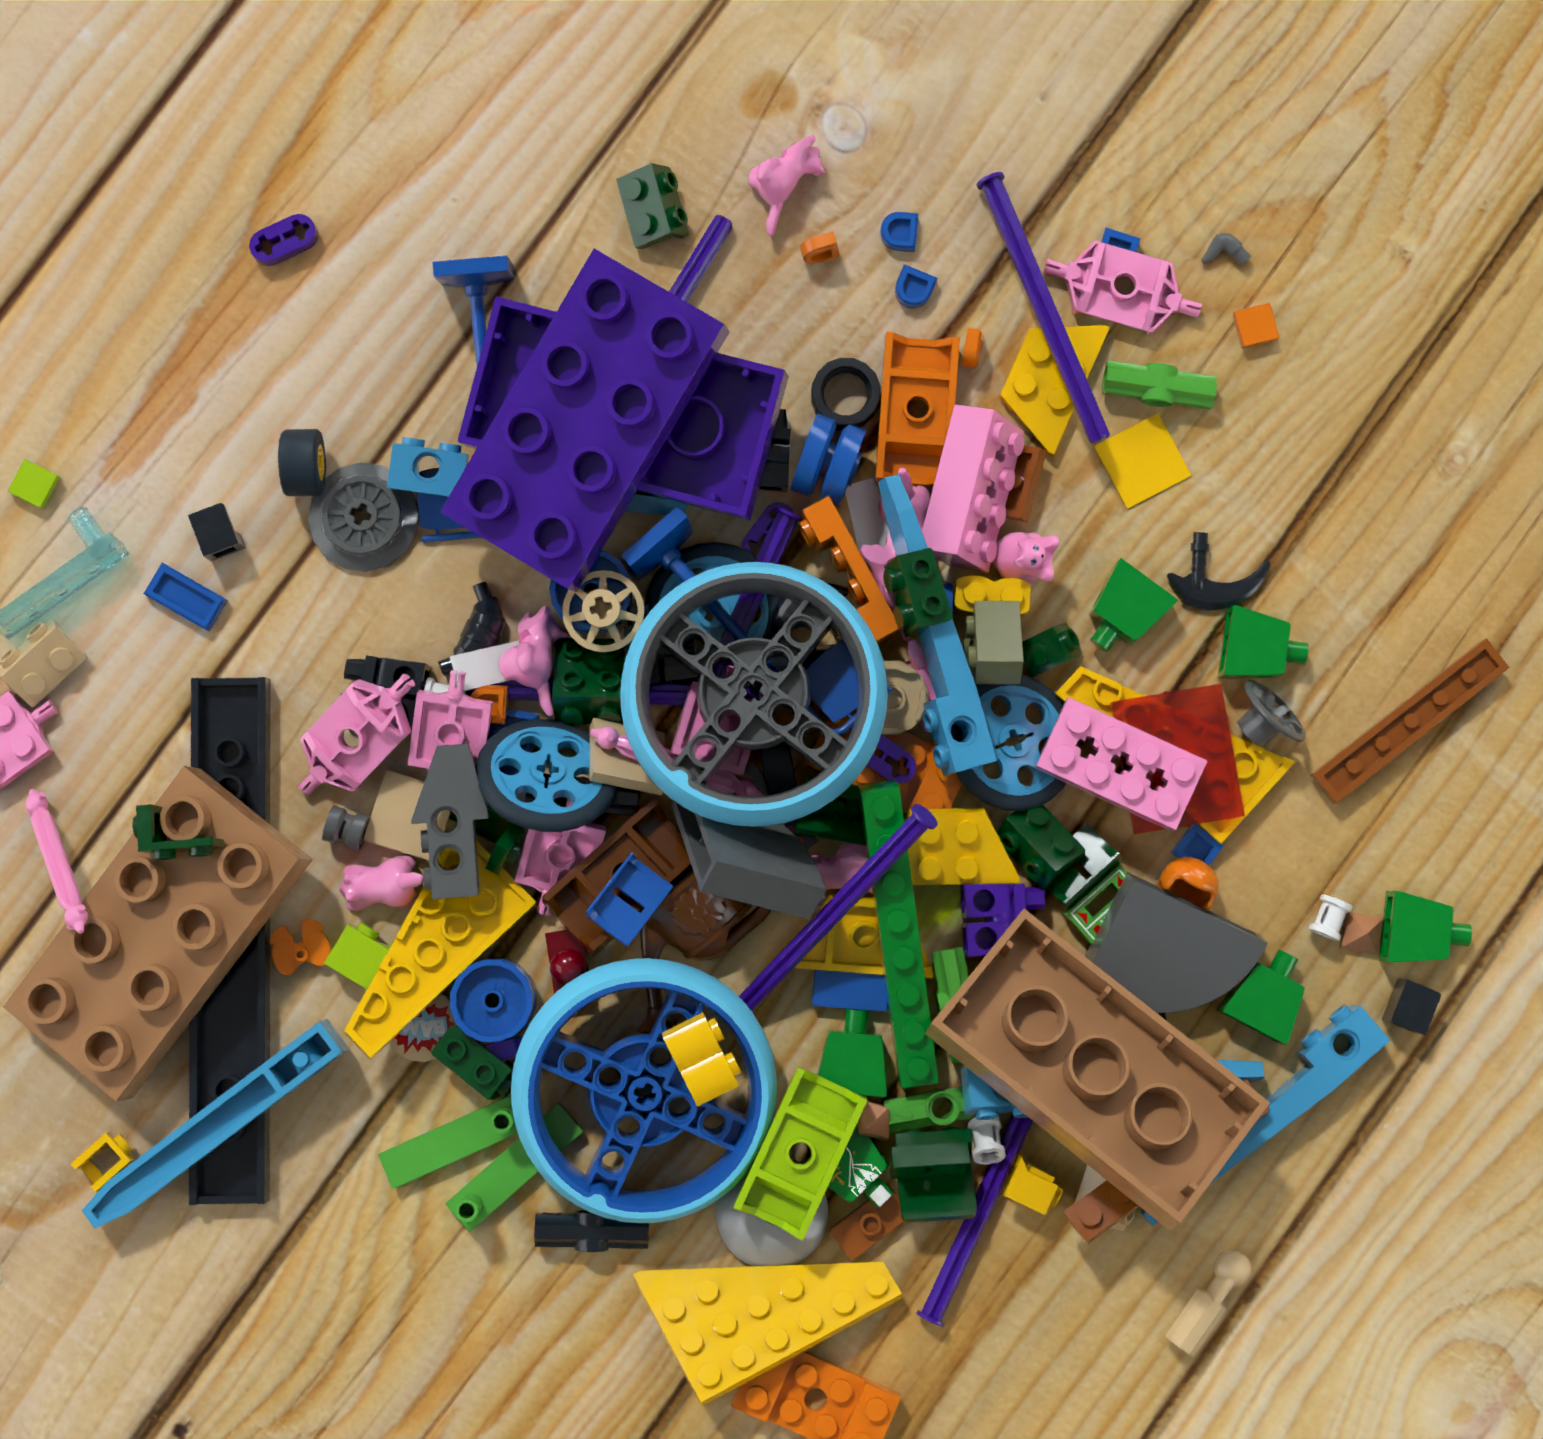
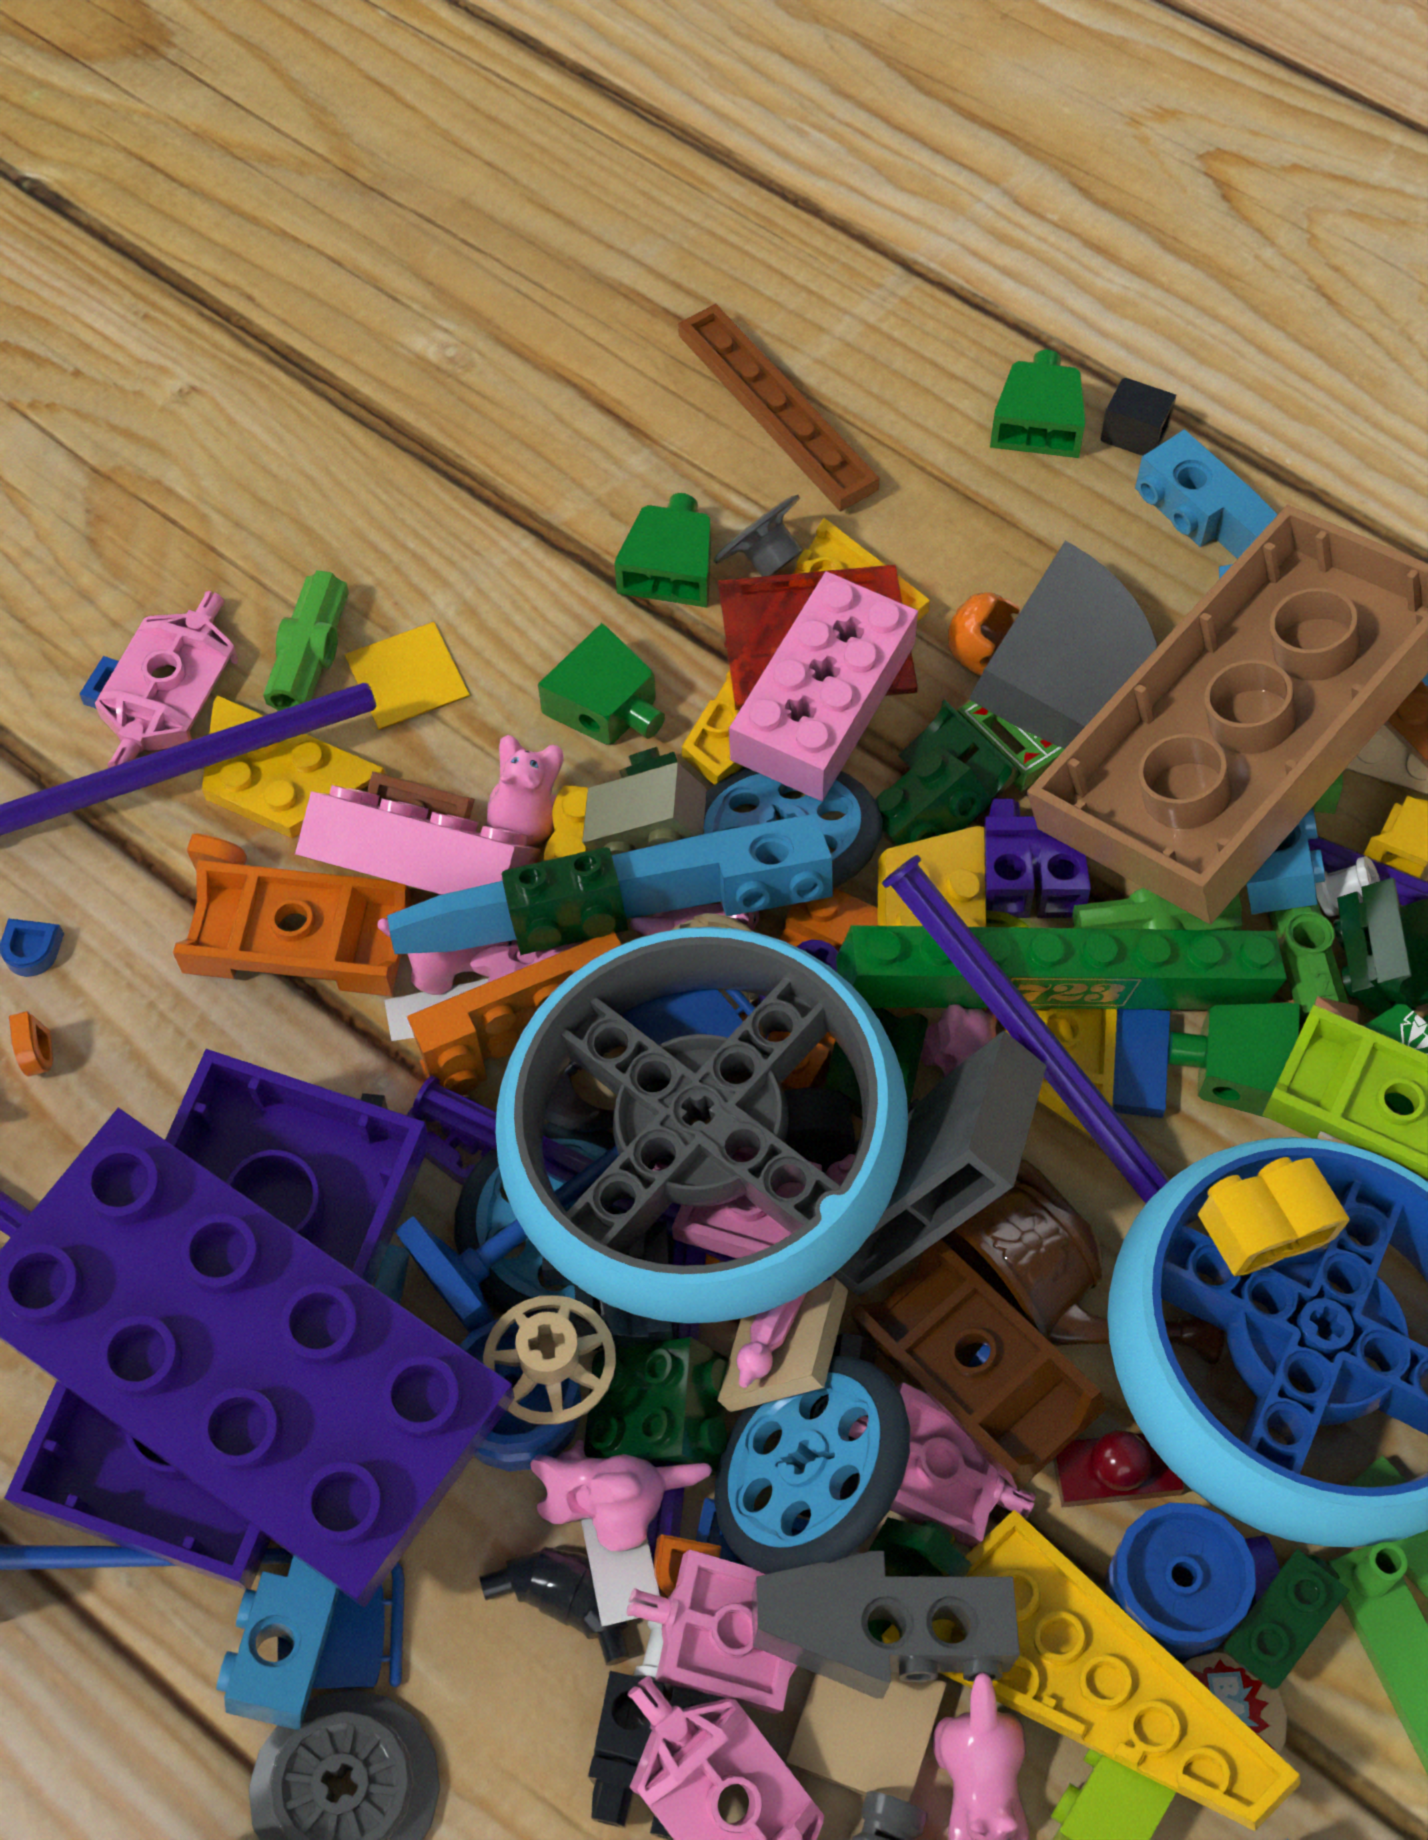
camera: 80 degrees left, 25 degrees down
blue piece [585,852,673,947] -> none
blue wheel [790,413,867,508] -> none
black tyre [811,358,881,430] -> none
blue tile [895,264,938,309] -> none
black piece [1167,532,1271,610] -> none
blue tile [1171,823,1224,865] -> none
dark grey animal [1201,233,1251,266] -> none
green torso [1217,949,1305,1045] -> none
orange tile [1233,303,1279,349] -> none
white bush [1308,894,1353,942] -> none
nougat slope [1340,912,1384,955] -> none

